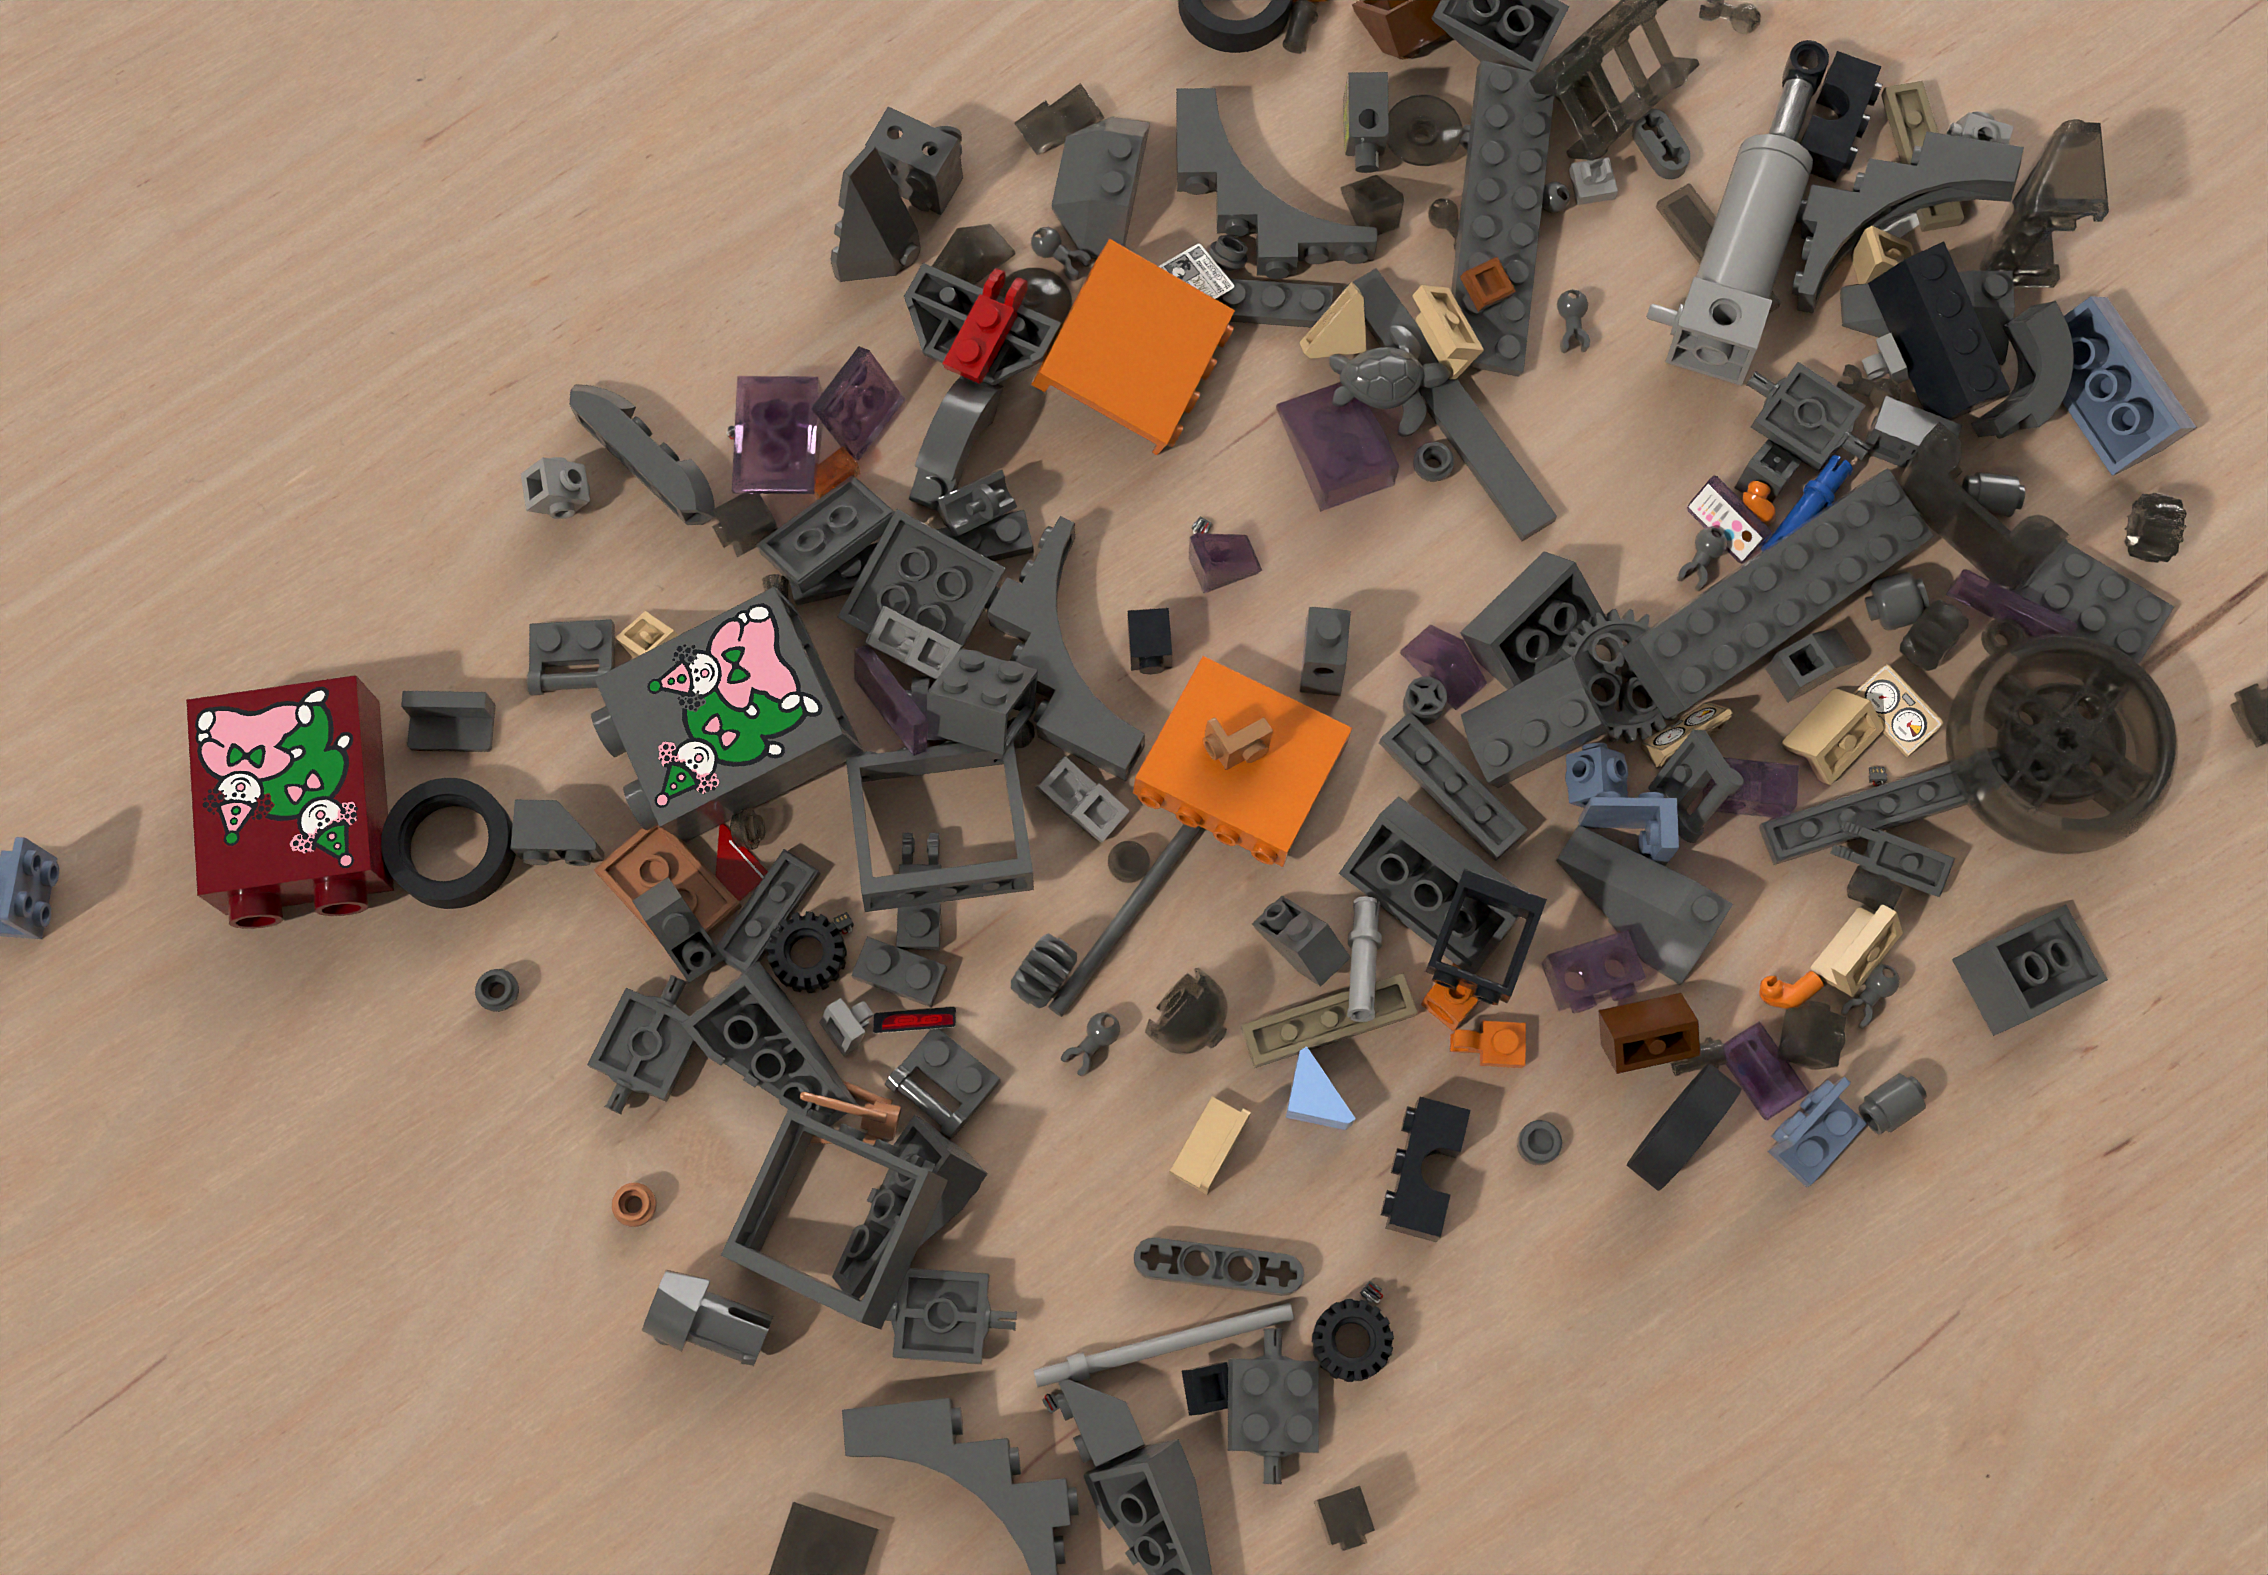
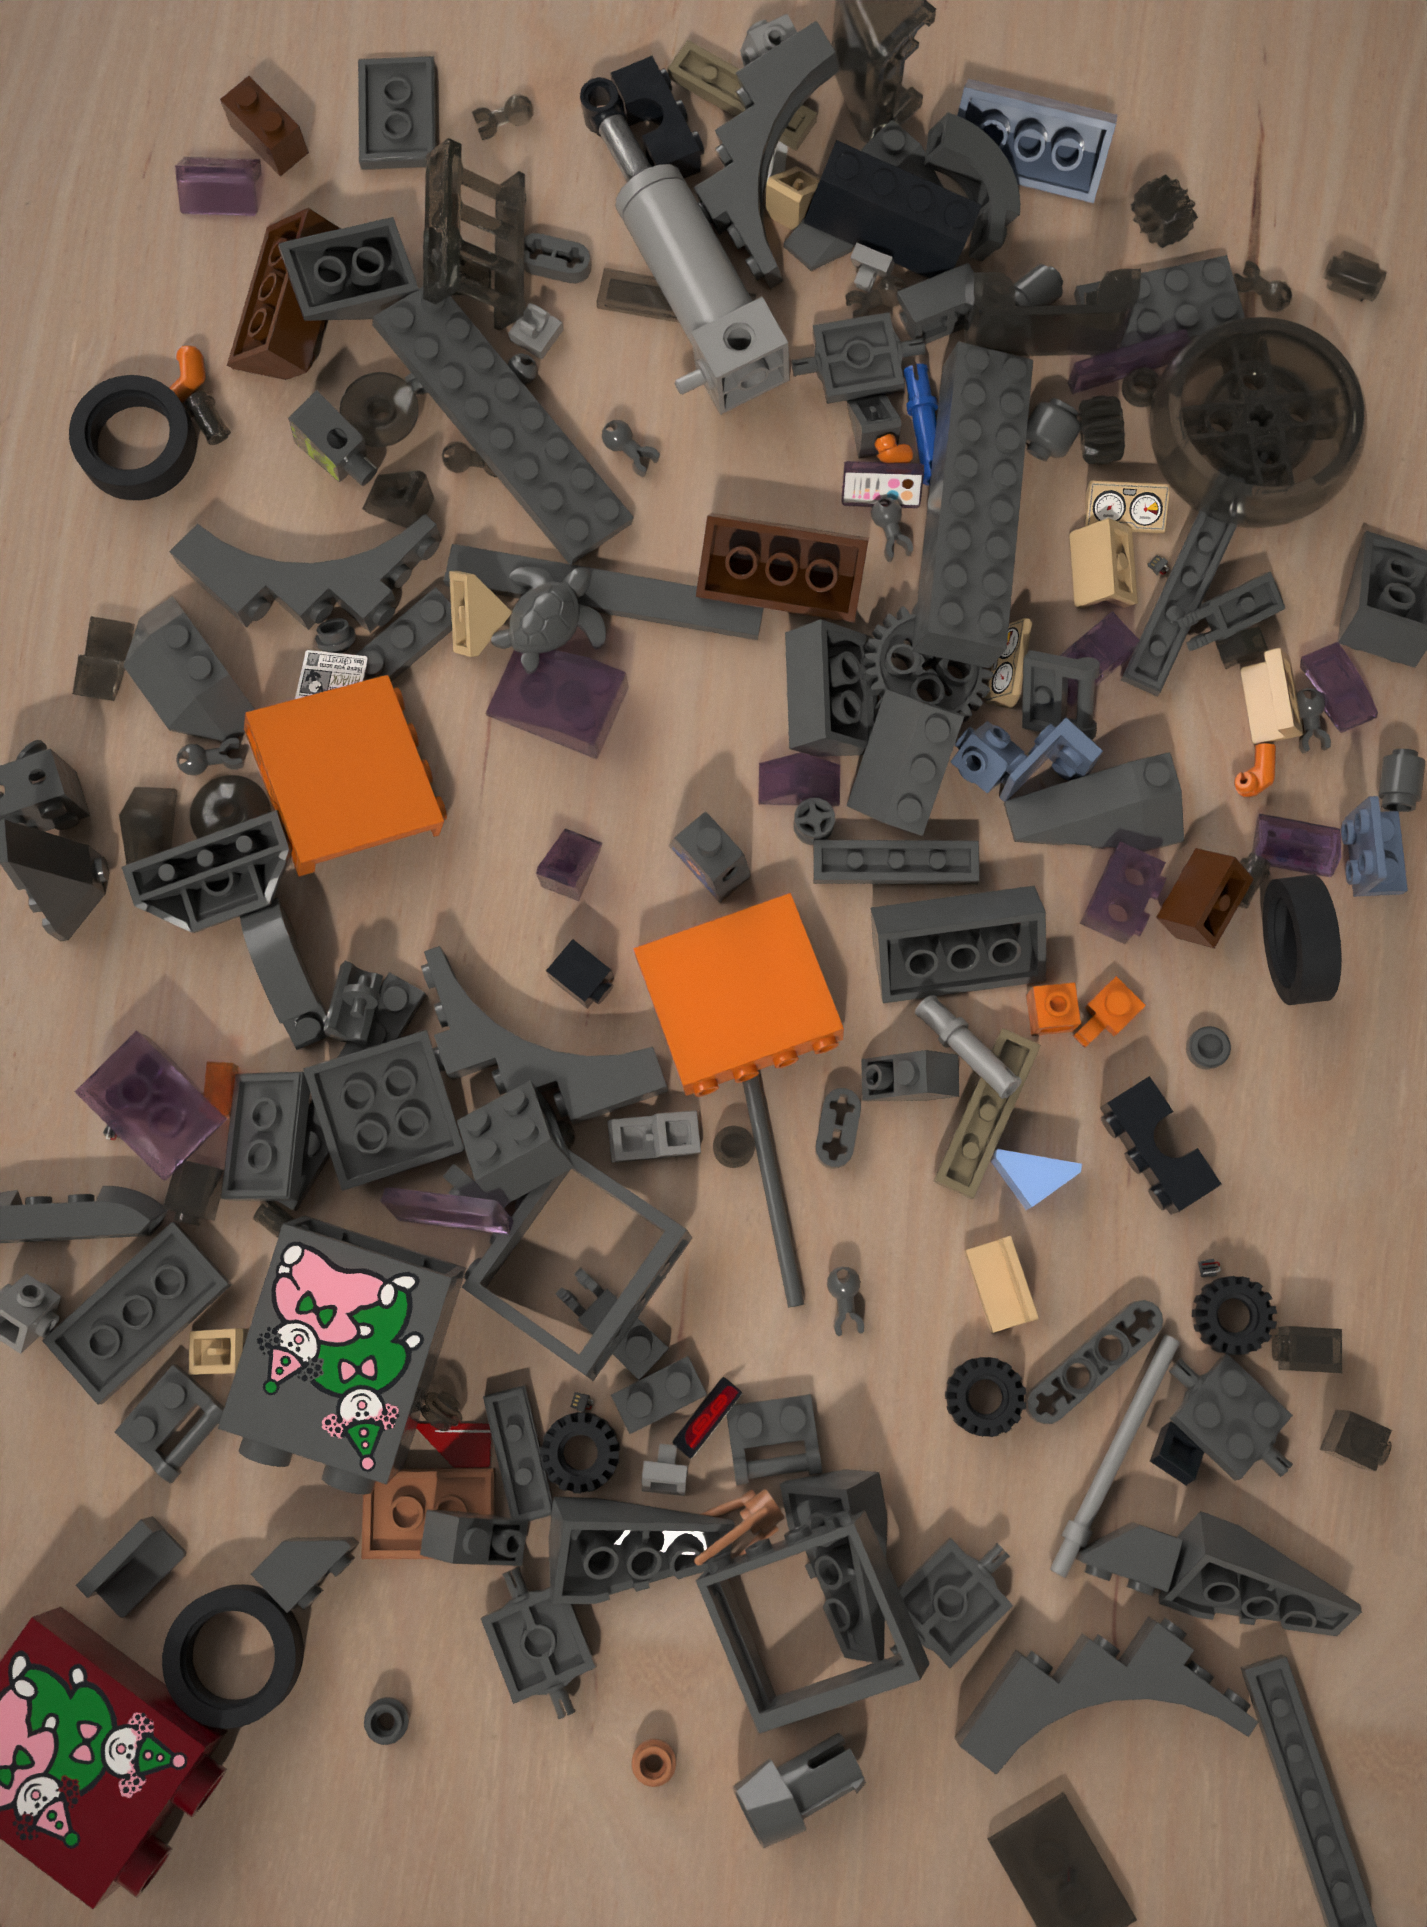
camera: 45 degrees left, 5 degrees up
plate [811,346,905,461] -> none
light grey slope [865,606,962,680] -> none
red hinge [942,268,1028,384] -> none
dark grey gear [1011,933,1077,1009] -> none
dark grey piece [1042,1393,1059,1413] -> none
clear smoke cylinder [1145,967,1228,1055] -> none
dark grey piece [1192,516,1212,537] -> none
medium nougat bracket [1203,717,1273,770] -> none
tan panel [1412,285,1484,380] -> none
dark grey plate [1413,442,1454,482] -> none
black window [1425,868,1547,1005] -> none
dark orange tile [1460,257,1516,312] -> none
dark grey slope [1766,628,1859,703] -> none
clear smoke brick [1777,1001,1847,1070] -> none
none -> dark grey plate [42,1221,232,1405]
none -> reddish brown slope [696,513,869,623]
none -> dark grey beam [815,1088,861,1169]
none -> black tyre [945,1357,1027,1437]
none -> clear smoke arm [1234,261,1293,312]
none -> clear smoke brick [1272,1326,1342,1373]
none -> clear purple slope [1300,642,1378,733]

